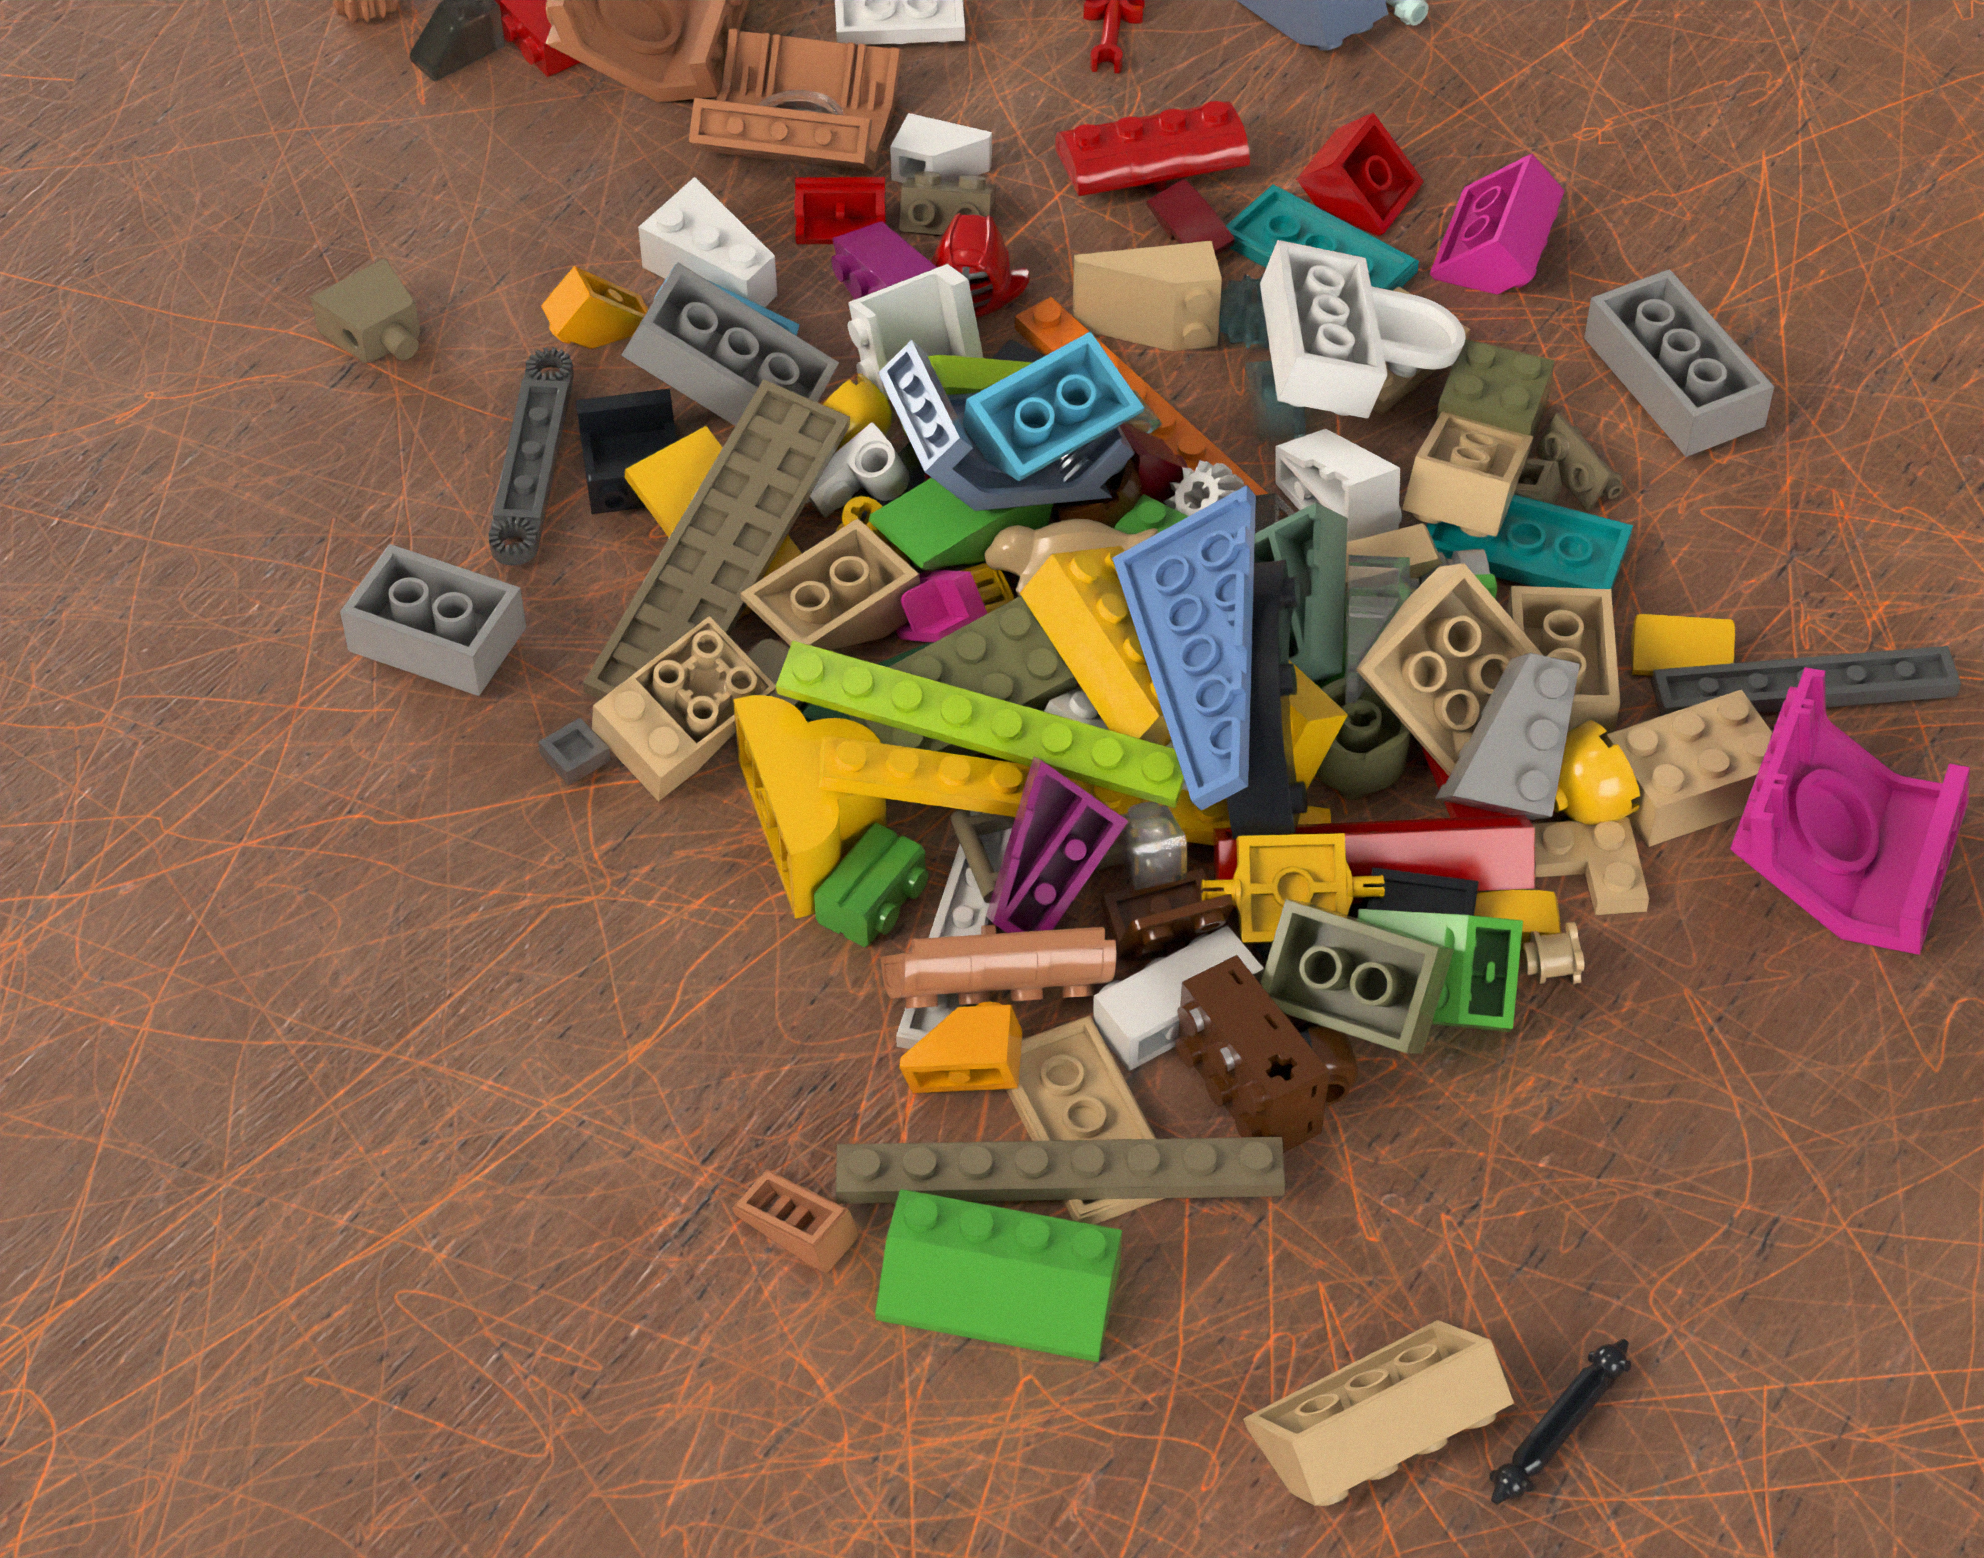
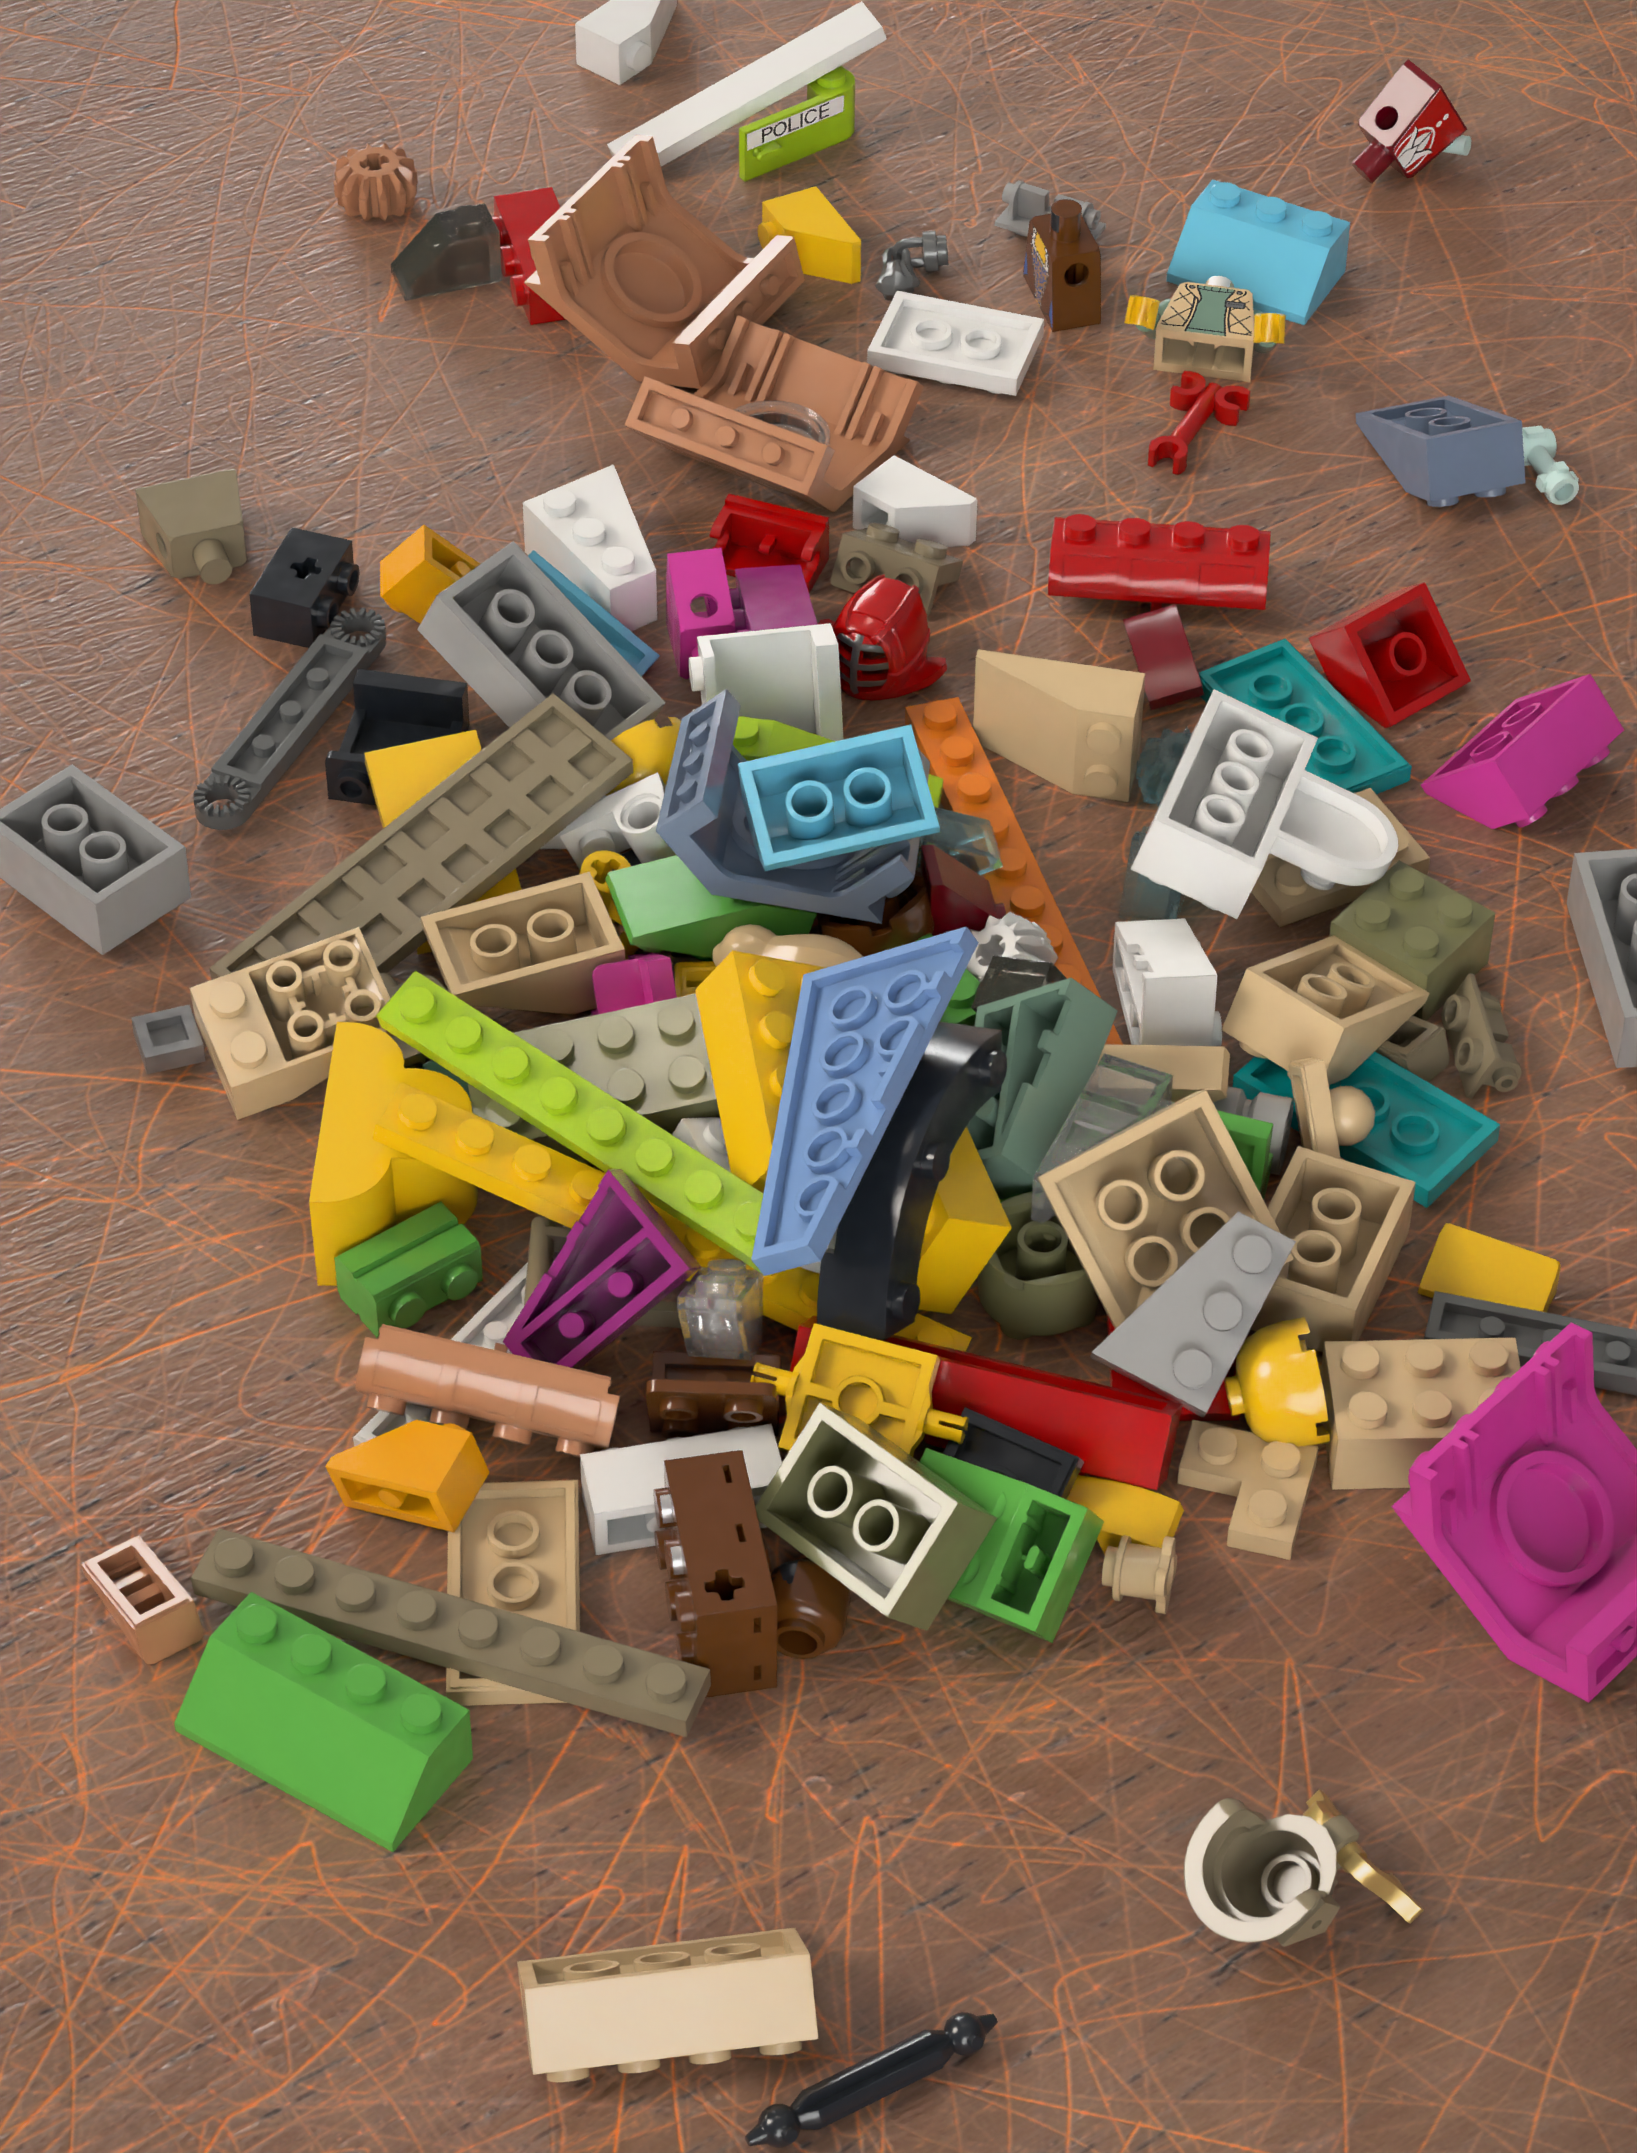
camera: 20 degrees right, 5 degrees down
none -> black brick [249,527,360,648]
none -> dark pink torso [666,548,735,679]
none -> dark tan helmet [1184,1789,1424,1947]
none -> tan tile [1288,1057,1375,1159]

